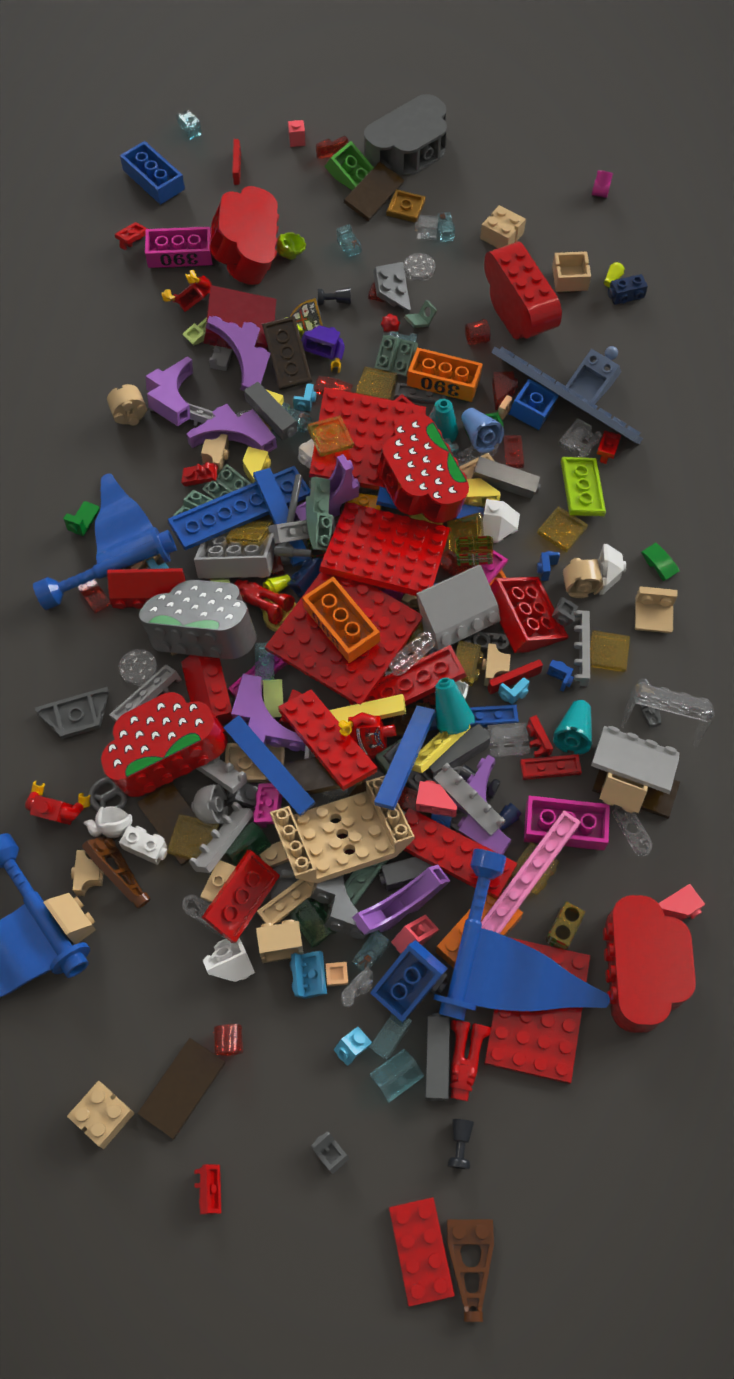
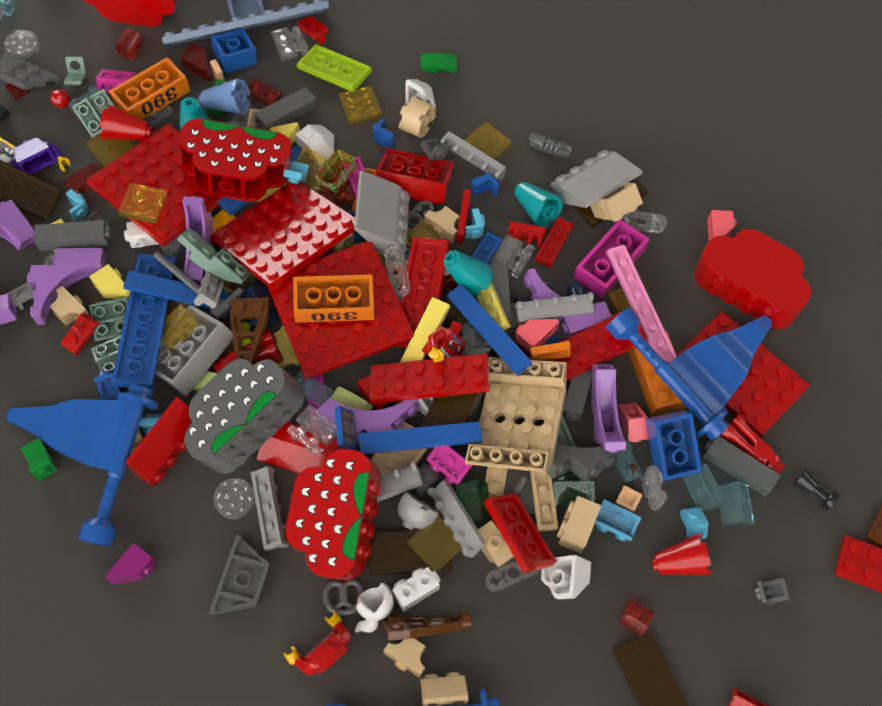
camera: 60 degrees left, 0 degrees up
clear red slope [77,579,111,613] -> none
clear yellow piece [546,901,586,950] -> none
clear windscreen [621,682,715,747] -> none
tan bracket [635,587,677,633] -> none
none -> blue bracket [94,370,121,400]
none -> dark pink bracket [96,69,136,95]
none -> red cone [99,104,152,140]
none -> magenta slope [105,543,157,584]
none -> reddish brown plate [230,297,271,365]
none -> medium azure bracket [283,161,309,184]
none -> clear plate [287,405,337,455]
none -> tile [335,406,357,450]
none -> orange tile [530,341,570,361]
none -> red cone [651,533,712,575]

